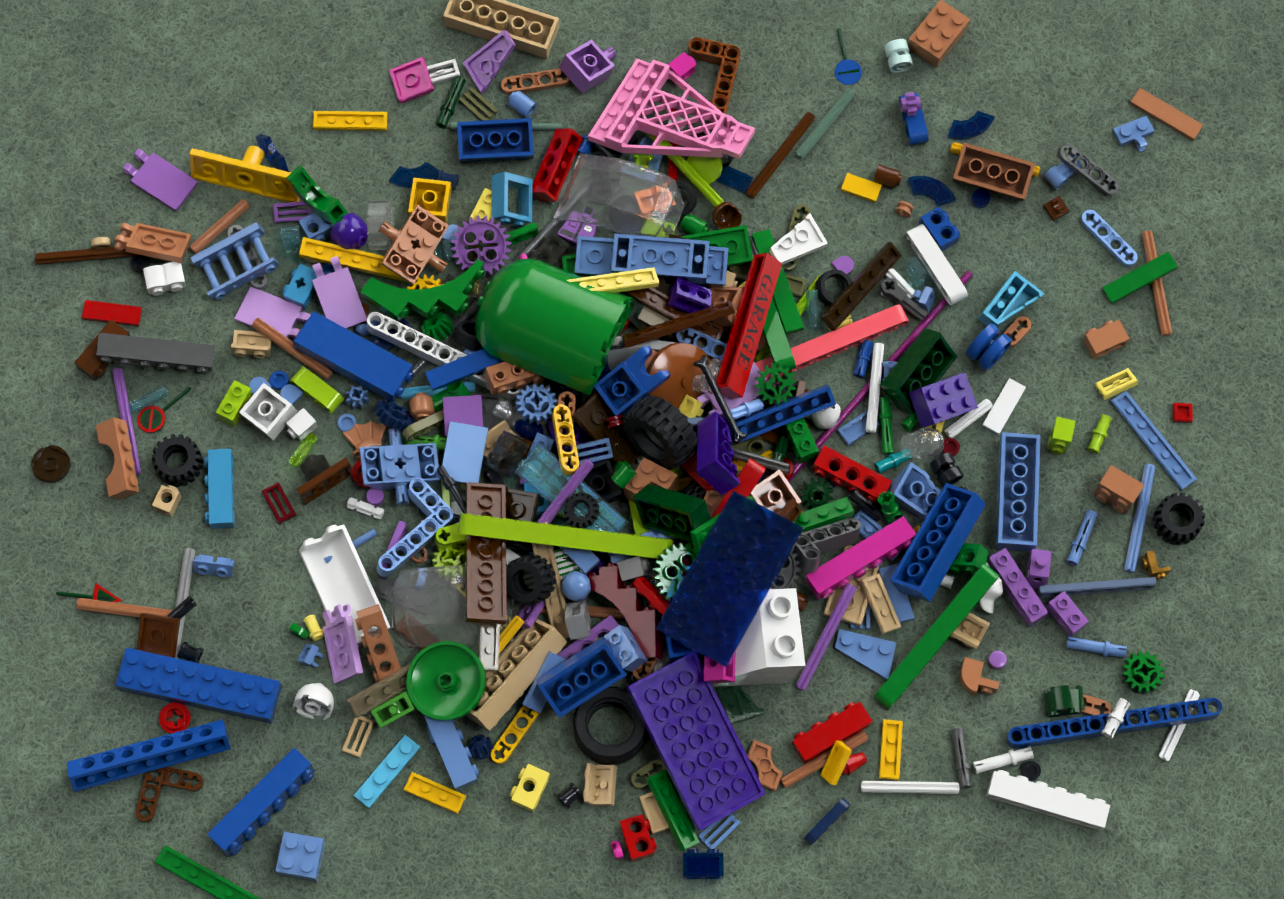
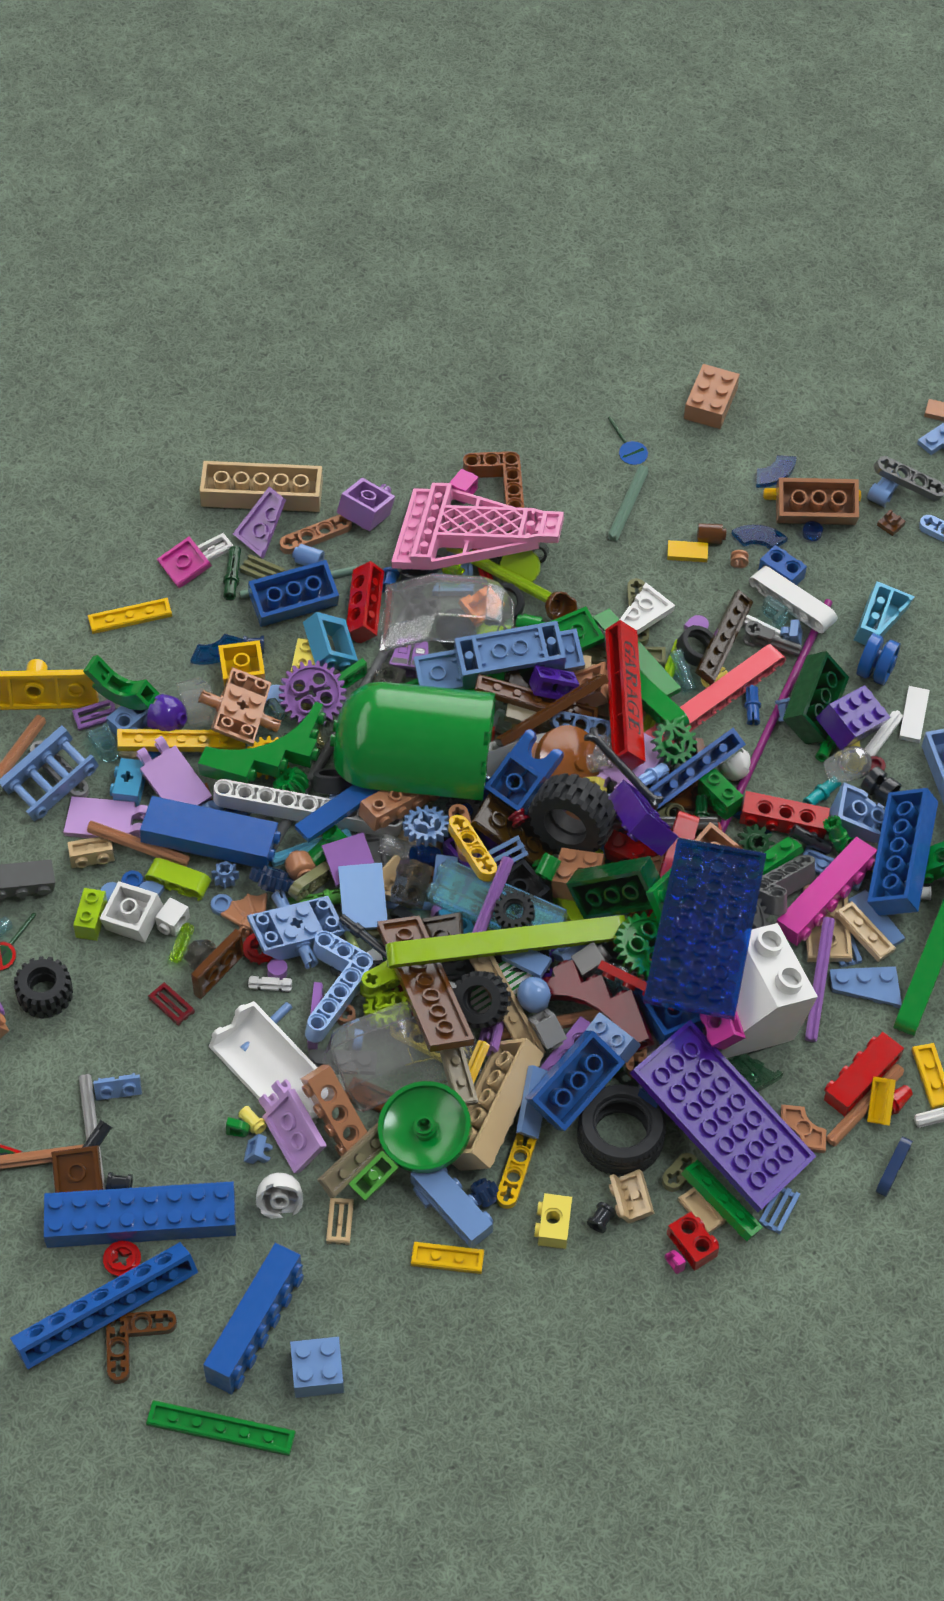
camera: 15 degrees left, 15 degrees down
tan brick [152,485,182,517] -> none
dark azure brick [205,449,235,529] -> none
clear blue tile [256,134,289,172] -> none
medium azure plate [354,735,421,809] -> none
light yellow tile [567,268,659,293] -> none
clear blue brick [683,849,724,879] -> none
clear blue tile [716,166,753,194] -> none
reddish brown axle [746,112,815,199] -> none
medium blue tile [837,410,879,446] -> none
white axle [866,343,884,433] -> none
green pin [878,397,894,455] -> none
light aqua wheel [884,39,913,73] -> none
blue beam [899,93,929,145] -> none
medium lavender gear [900,92,921,116] -> none
nougat beam [1003,316,1031,348] -> none

